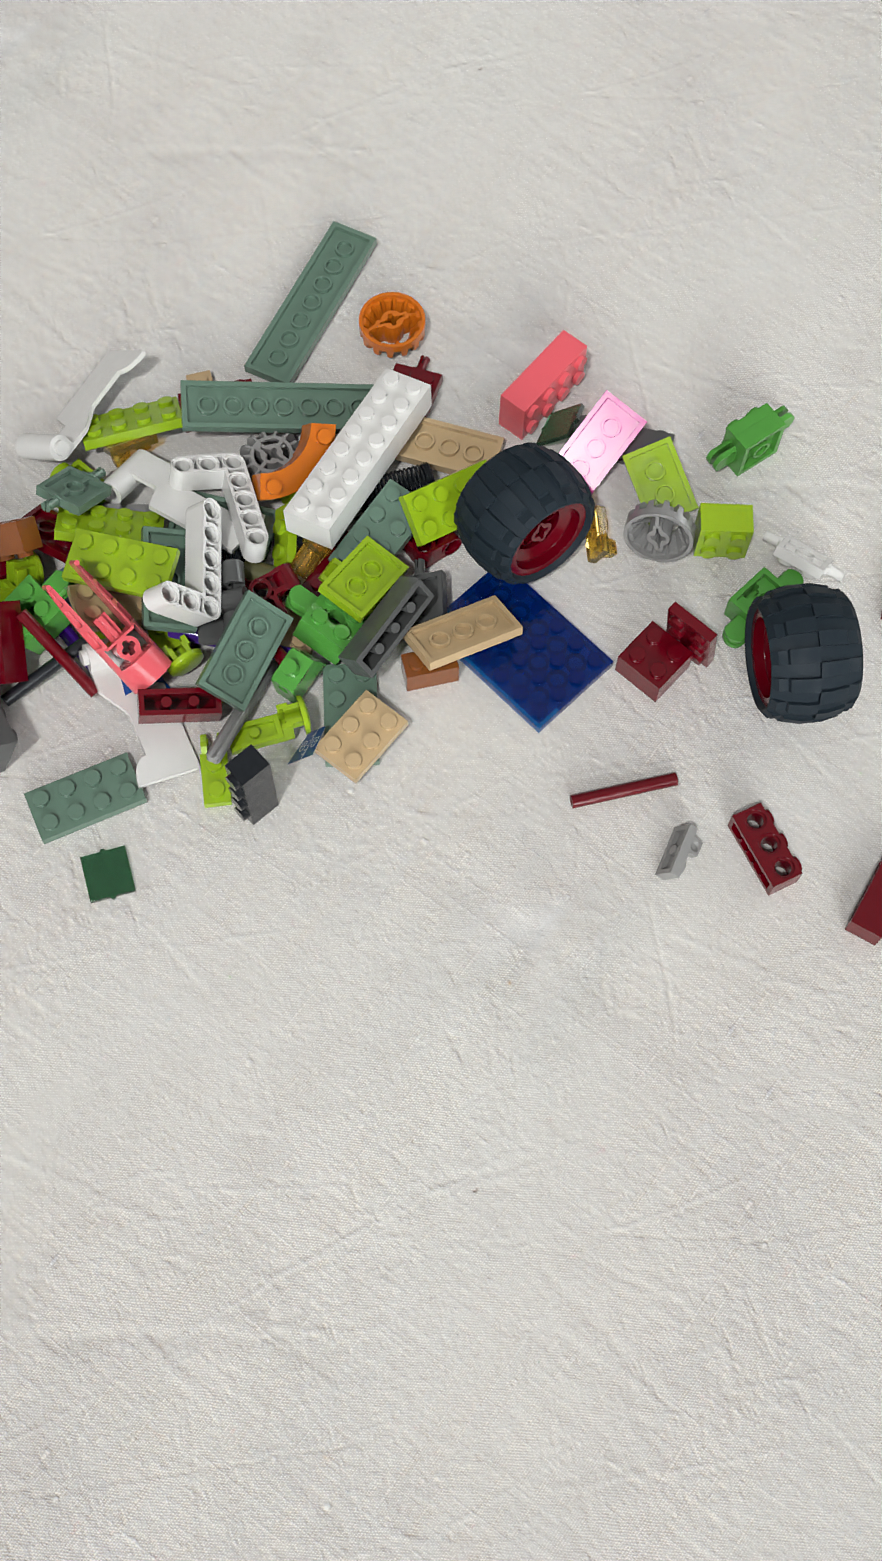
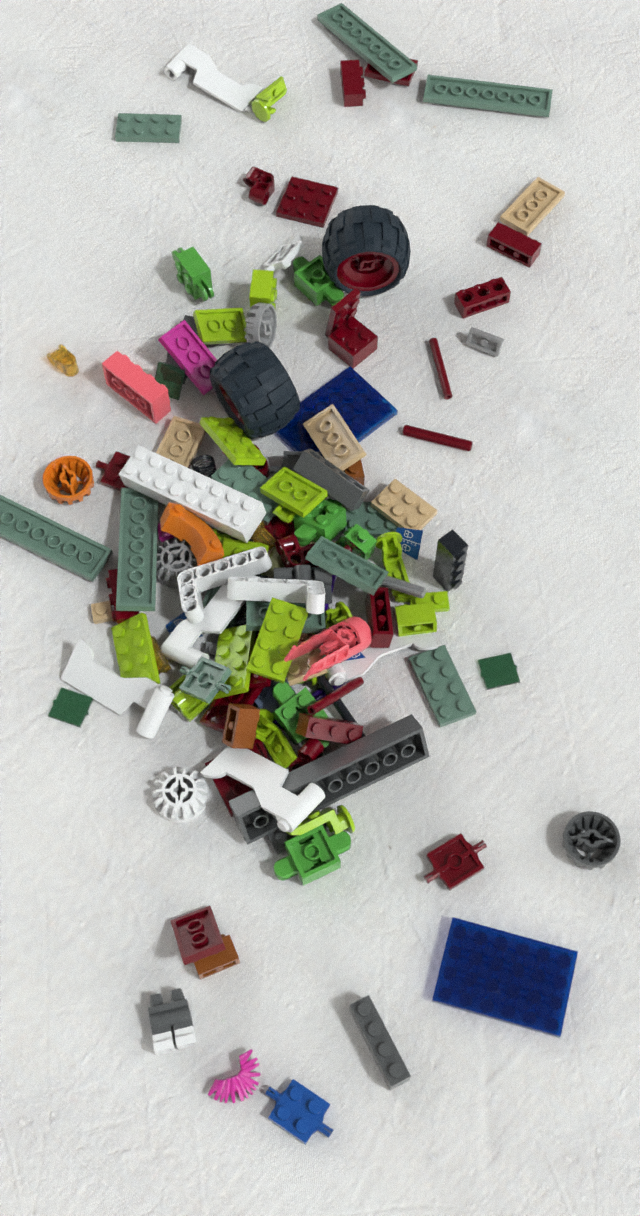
camera: 85 degrees left, 5 degrees down
none -> clear yellow piece [47,344,79,377]
none -> clear green piece [48,687,94,728]
none -> lime brick [395,602,437,637]
none -> dark red axle [402,425,473,451]

